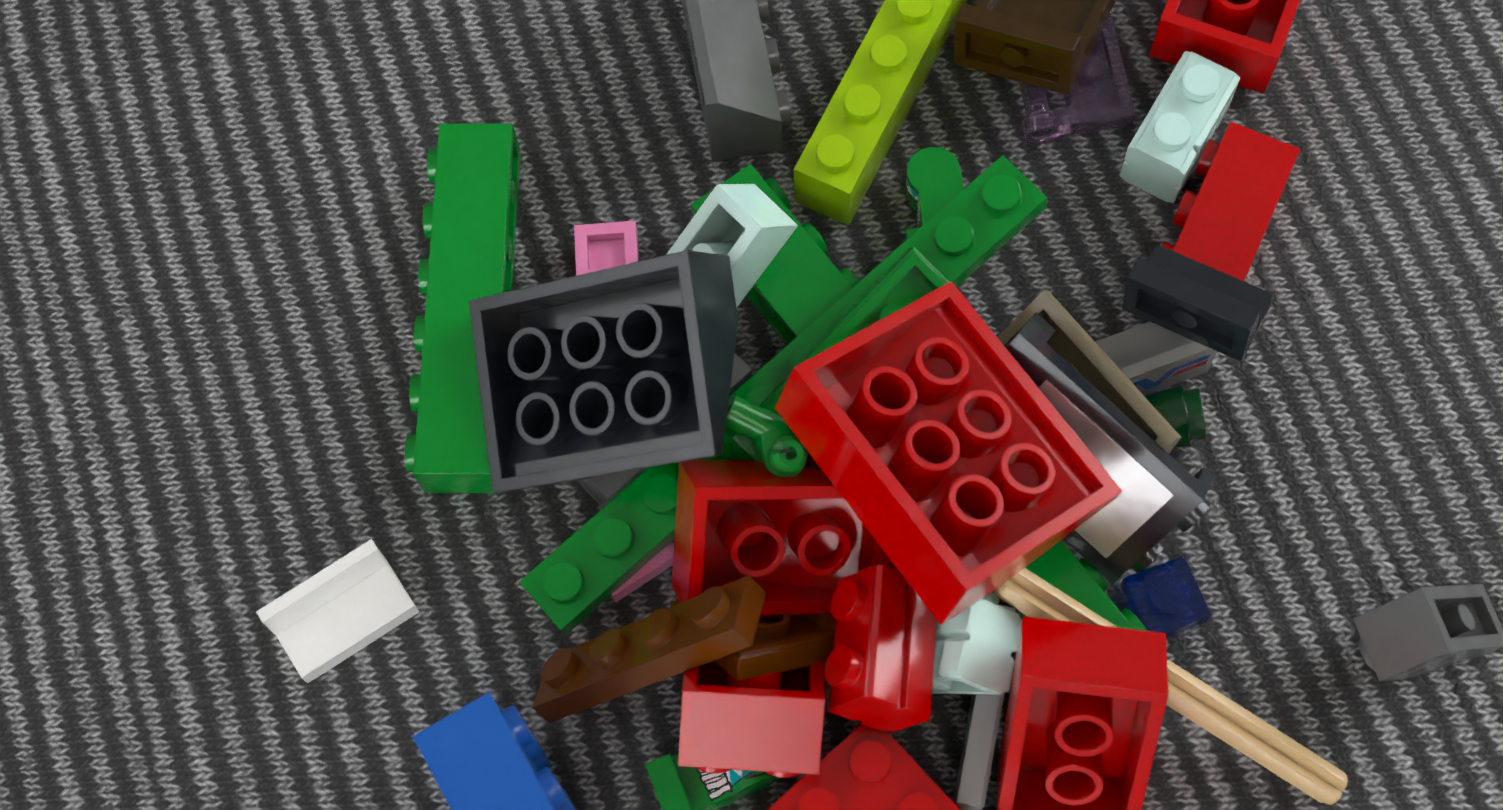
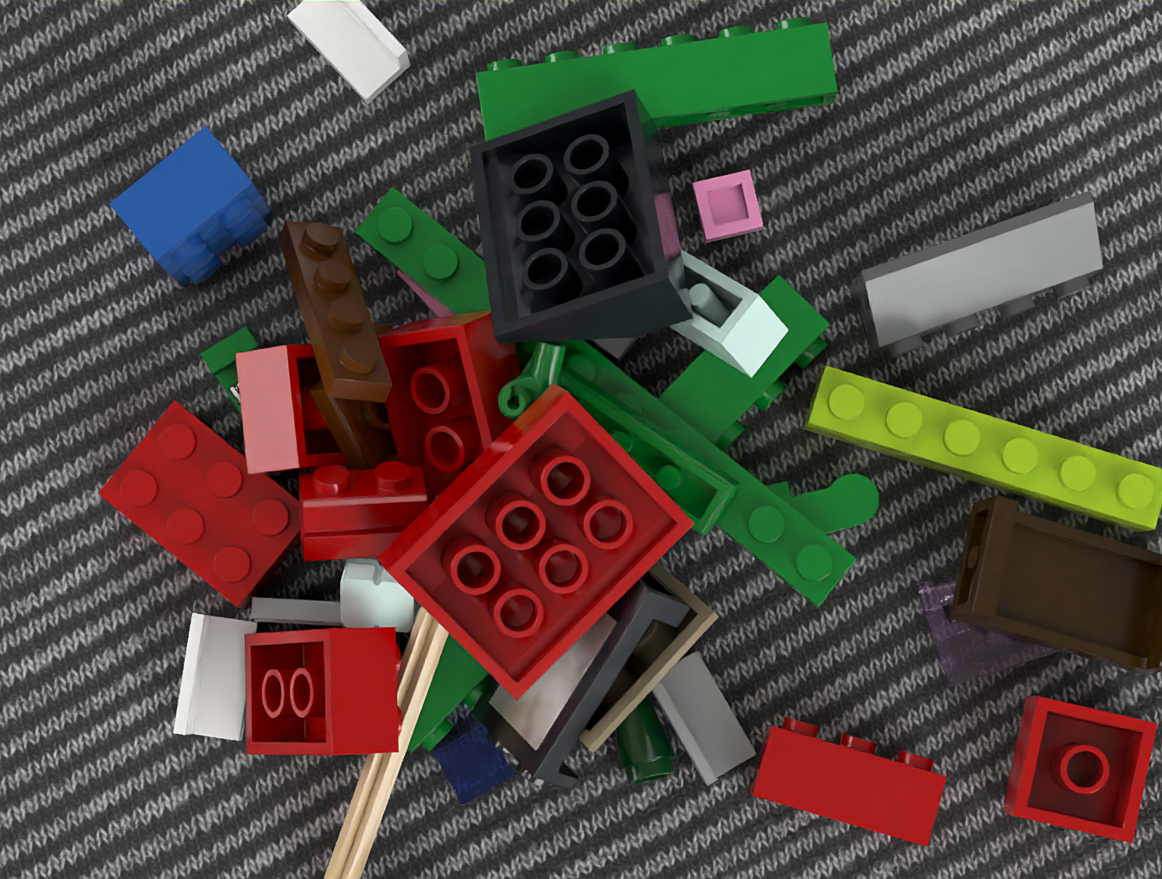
camera: 75 degrees right, 15 degrees up
light aqua brick [1119,51,1240,203] -> none
black panel [1122,246,1273,362] -> none

